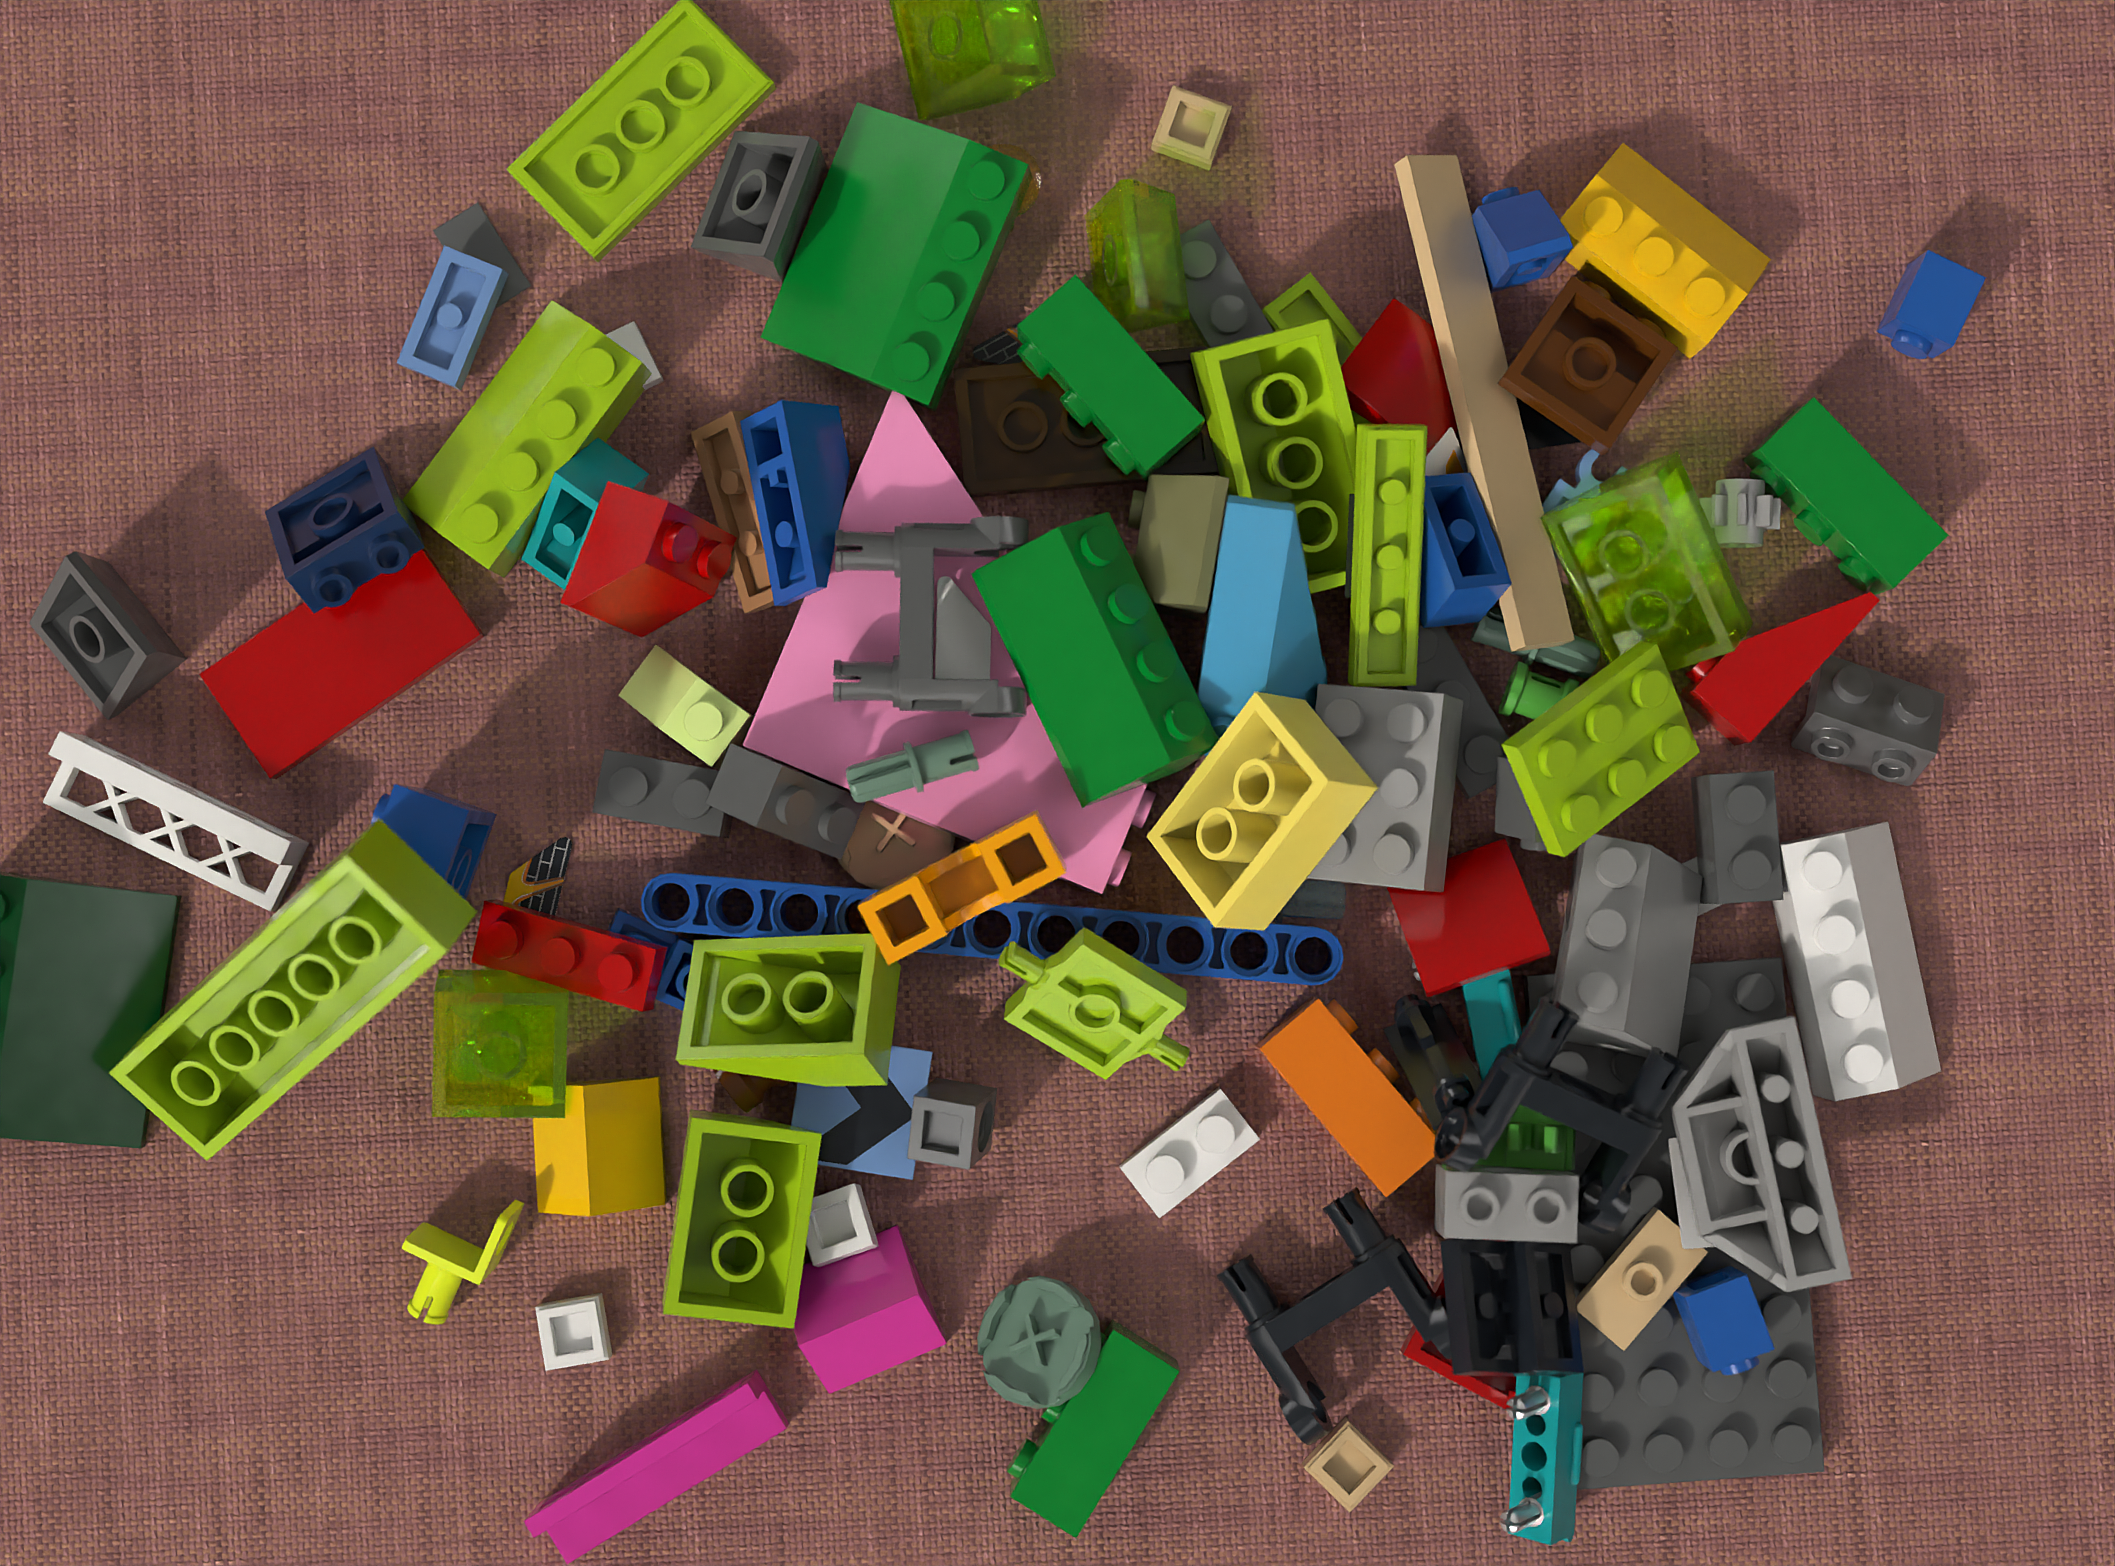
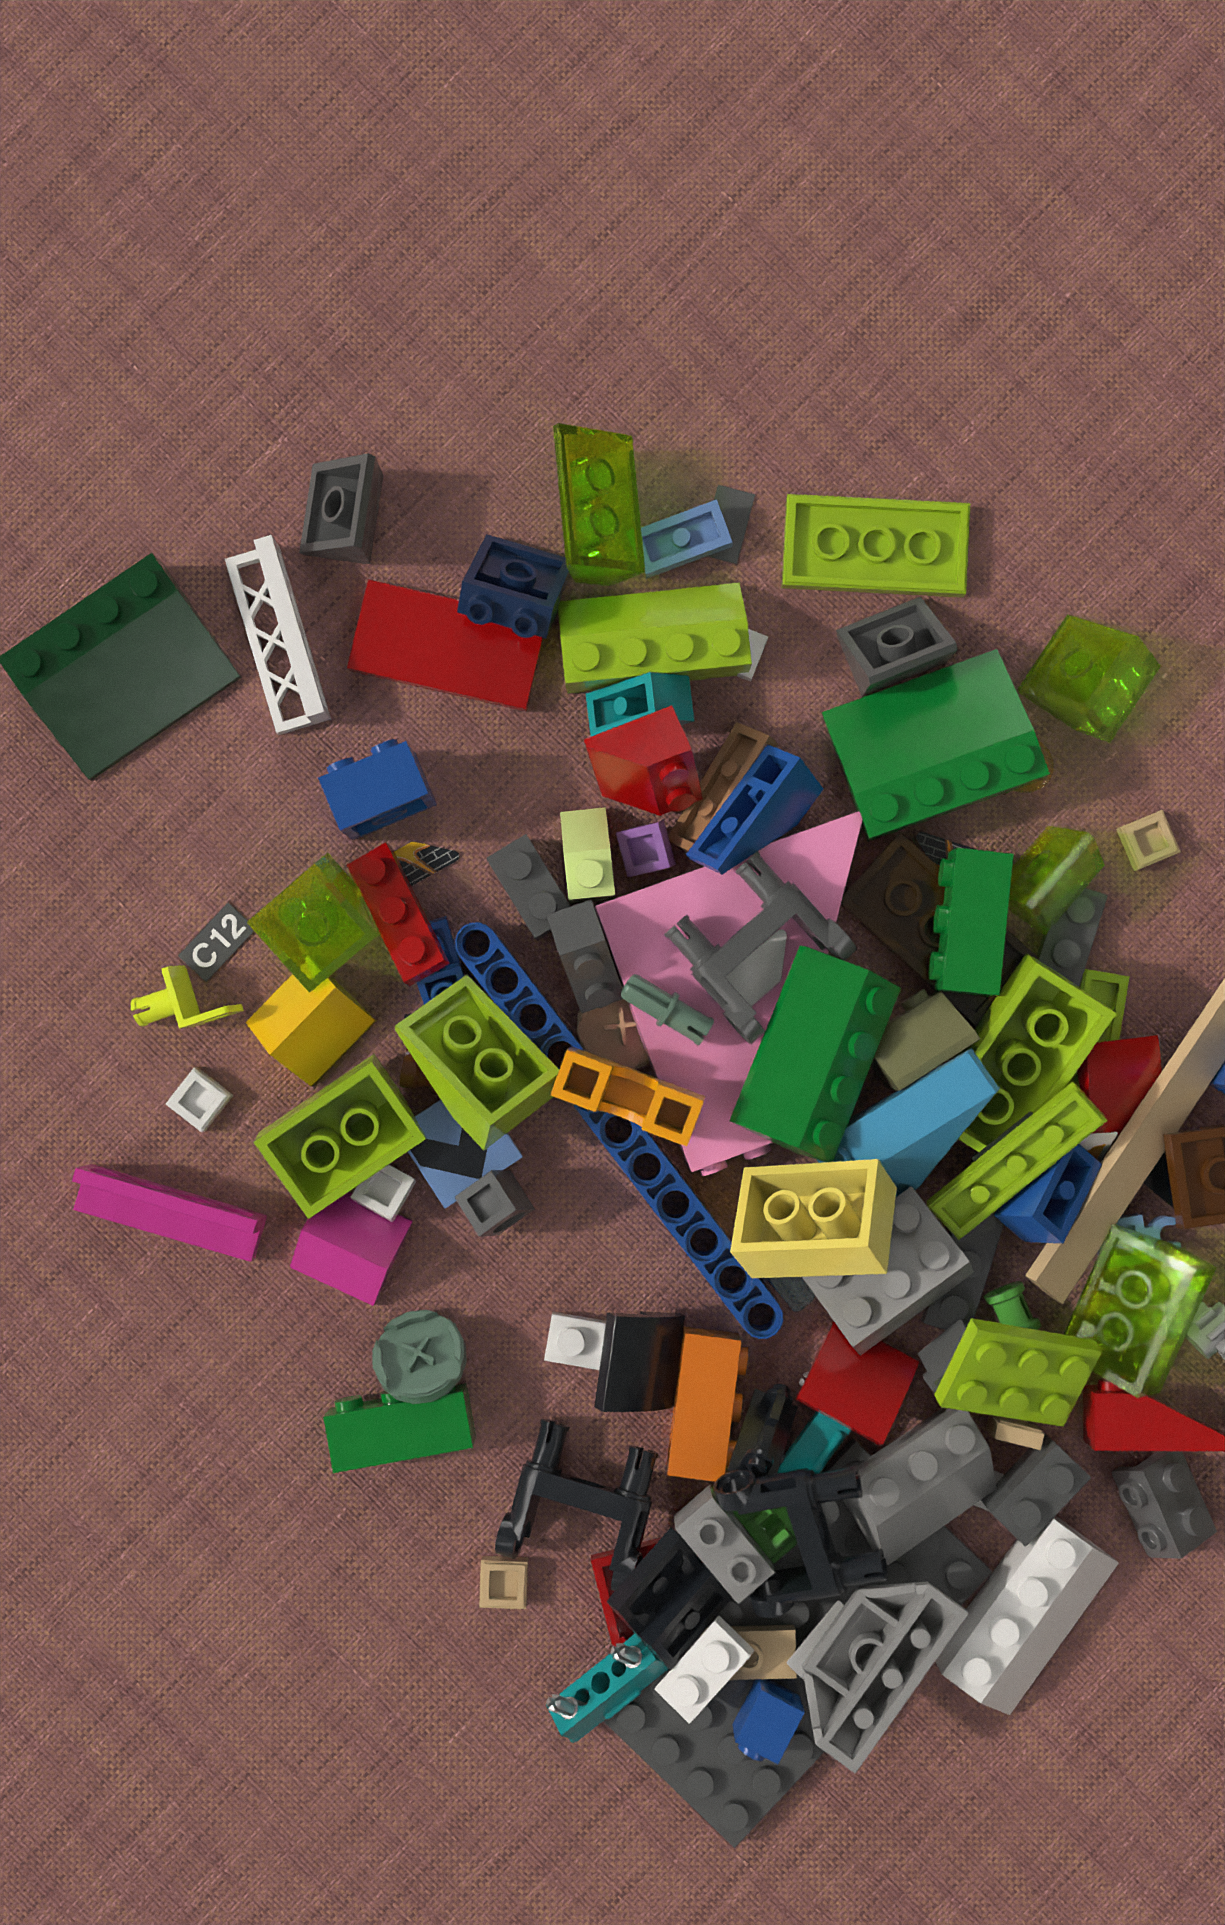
camera: 50 degrees right, 0 degrees up
lime brick [109,818,478,1161] -> none
lime plate [998,927,1190,1080] -> none
sand green axle [1470,606,1600,678] -> none
none -> dark grey sticker [178,903,256,982]
none -> clear neon green slope [553,423,645,586]
none -> black slope [594,1311,685,1412]
none -> medium lavender plate [616,820,676,877]
none -> white plate [655,1616,754,1724]
none -> tan tile [986,1415,1044,1450]

